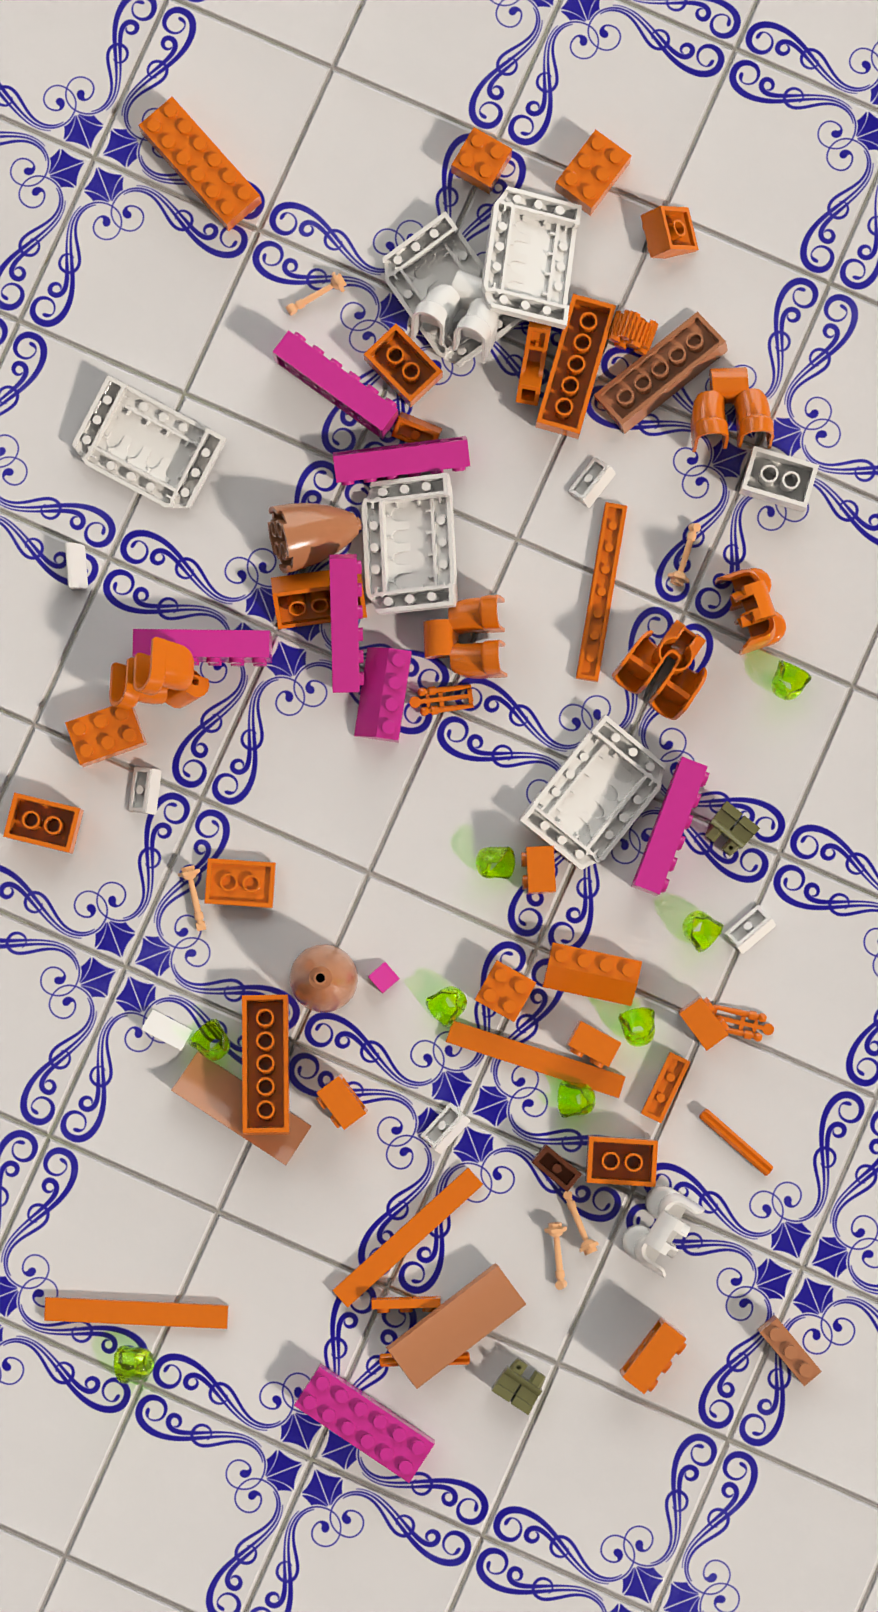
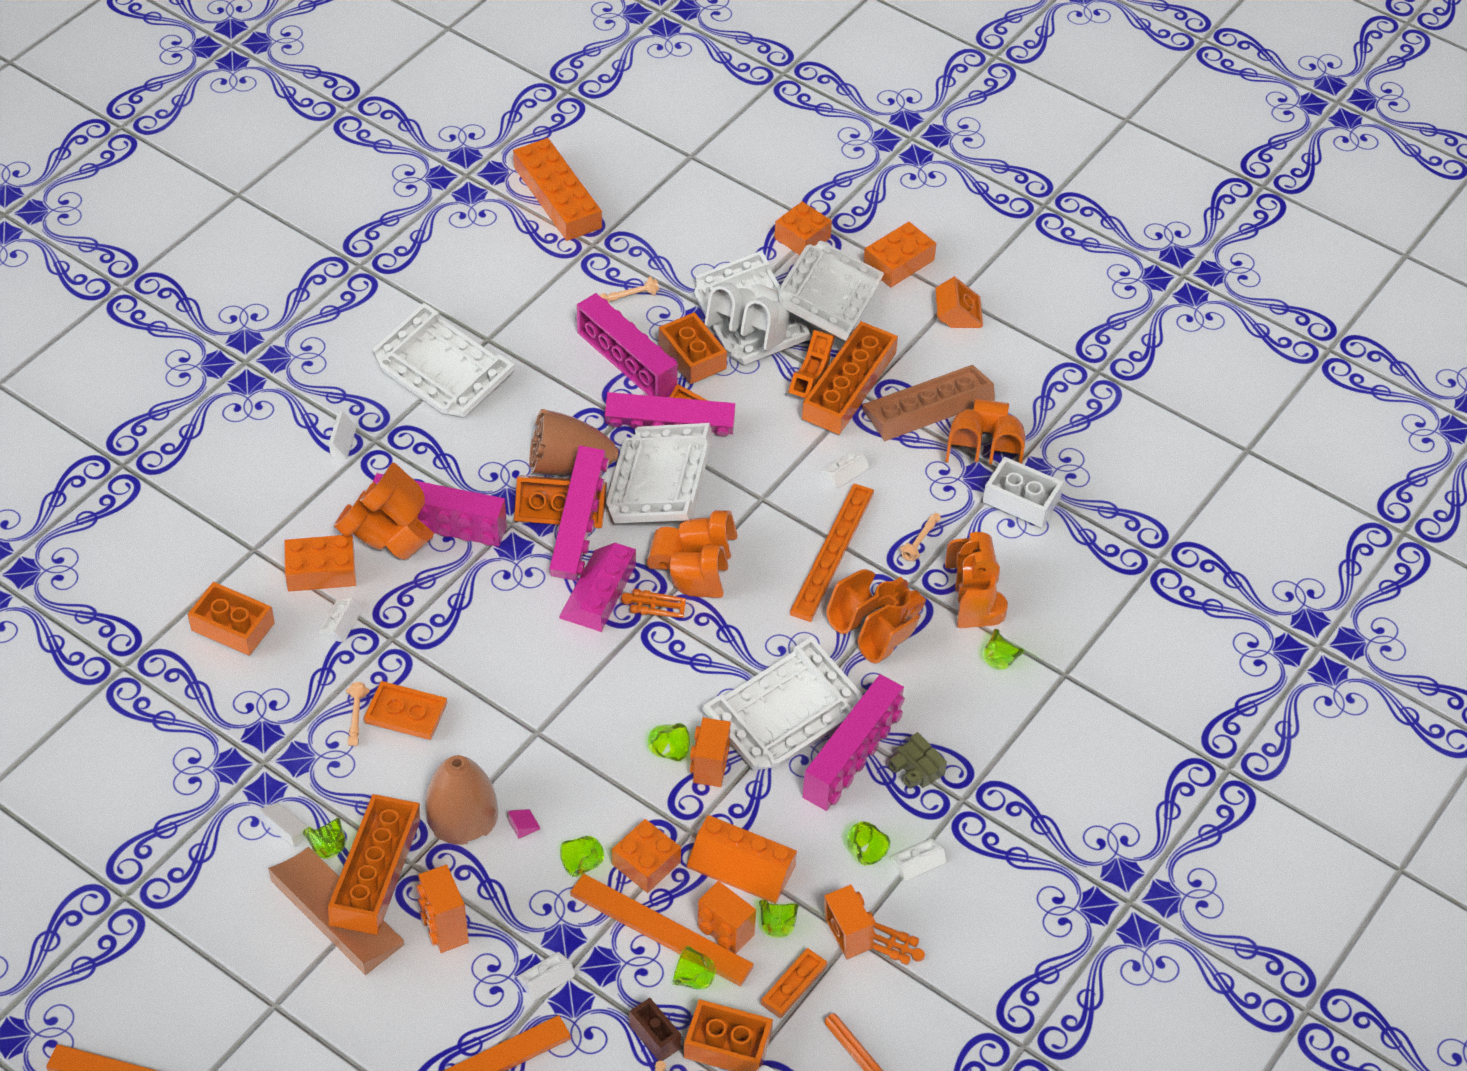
camera: 10 degrees right, 35 degrees down
orange brick [607,309,659,355] -> none

